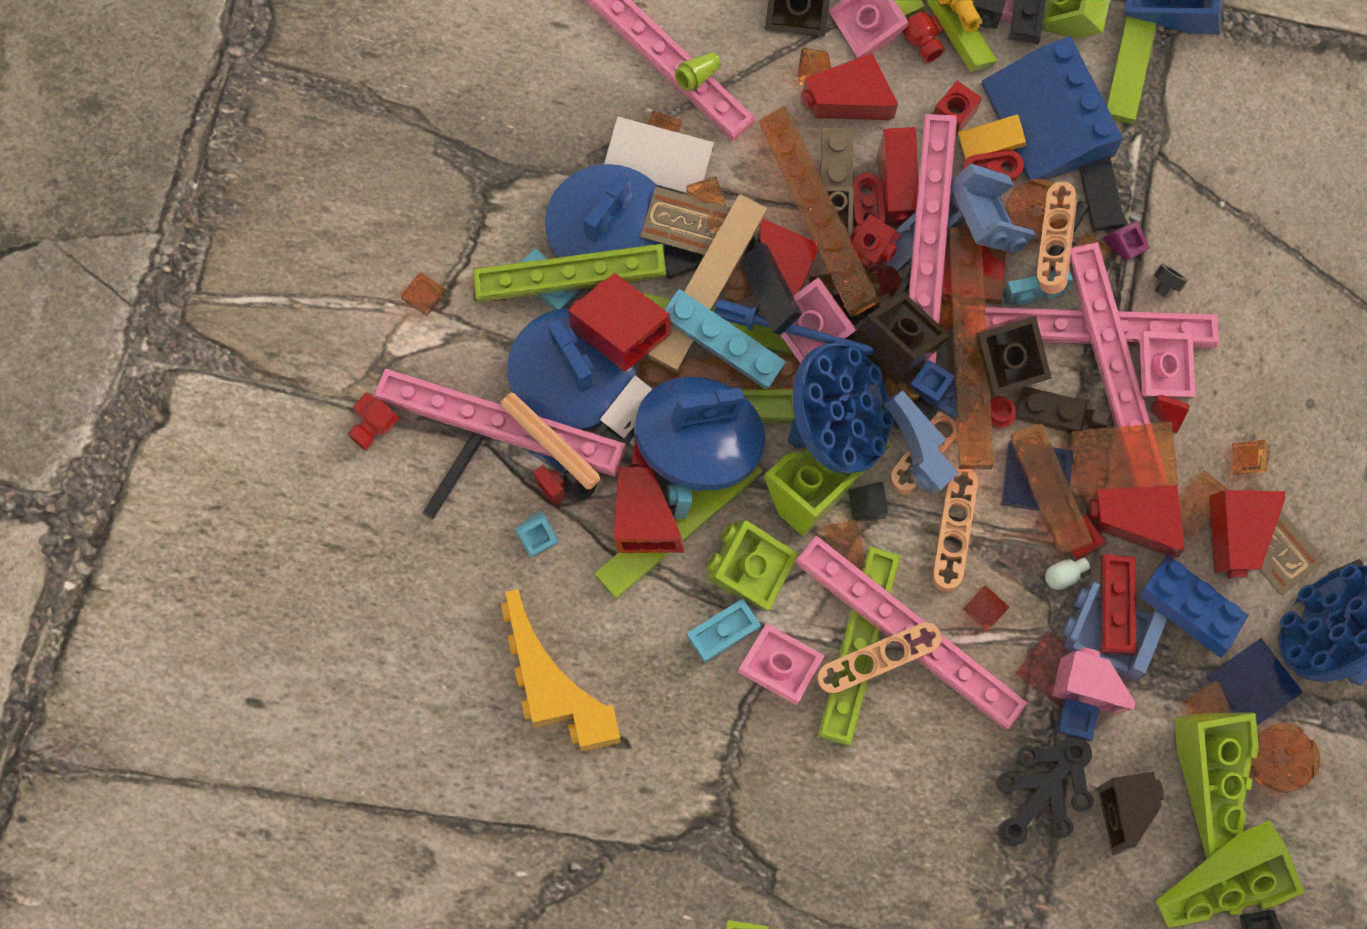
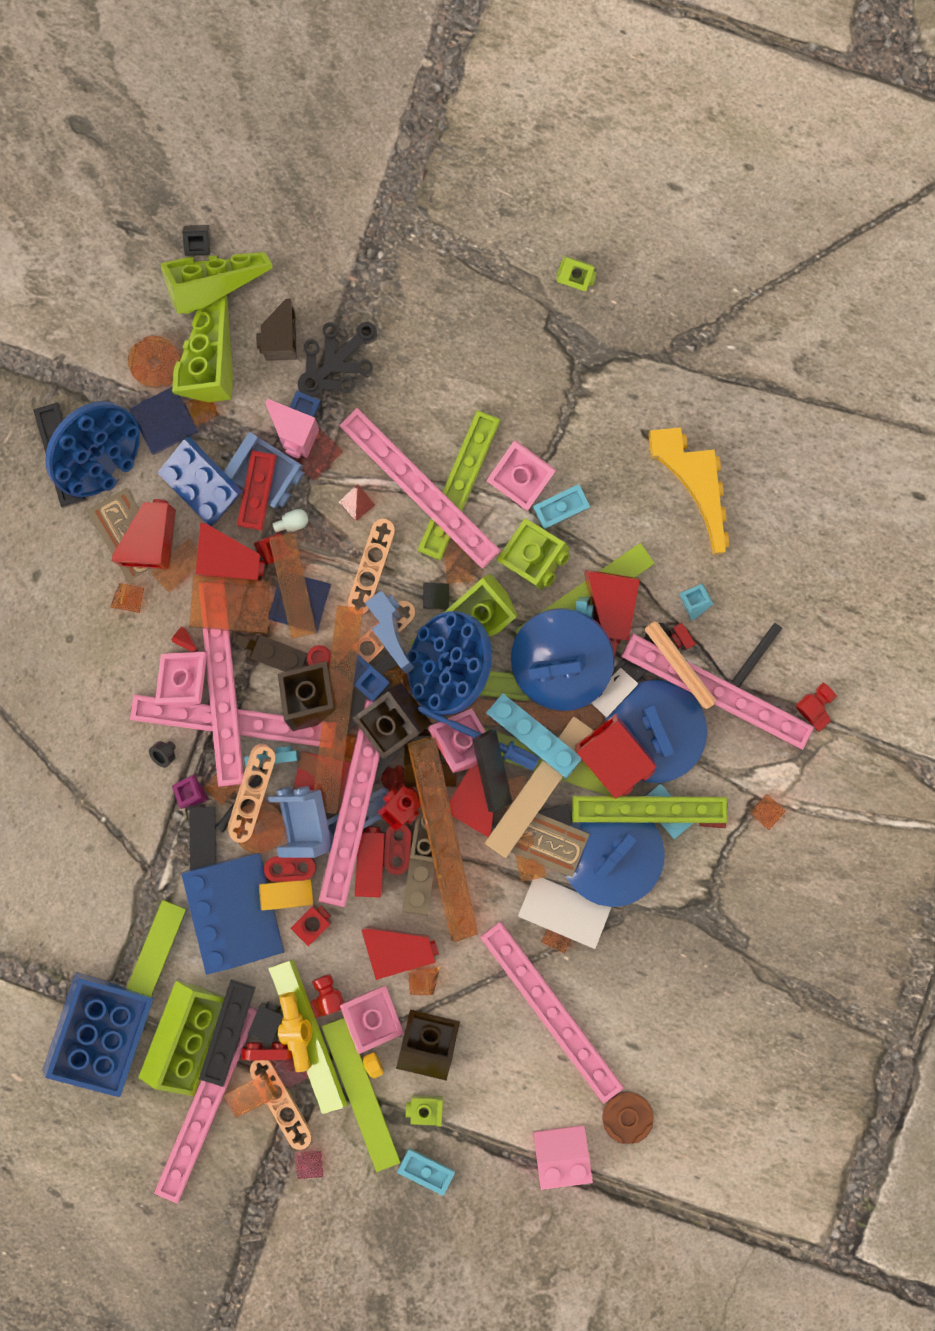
camera: 165 degrees left, 15 degrees up
lime cone [675,52,721,91] -> none
light nougat beam [817,622,942,694] -> none

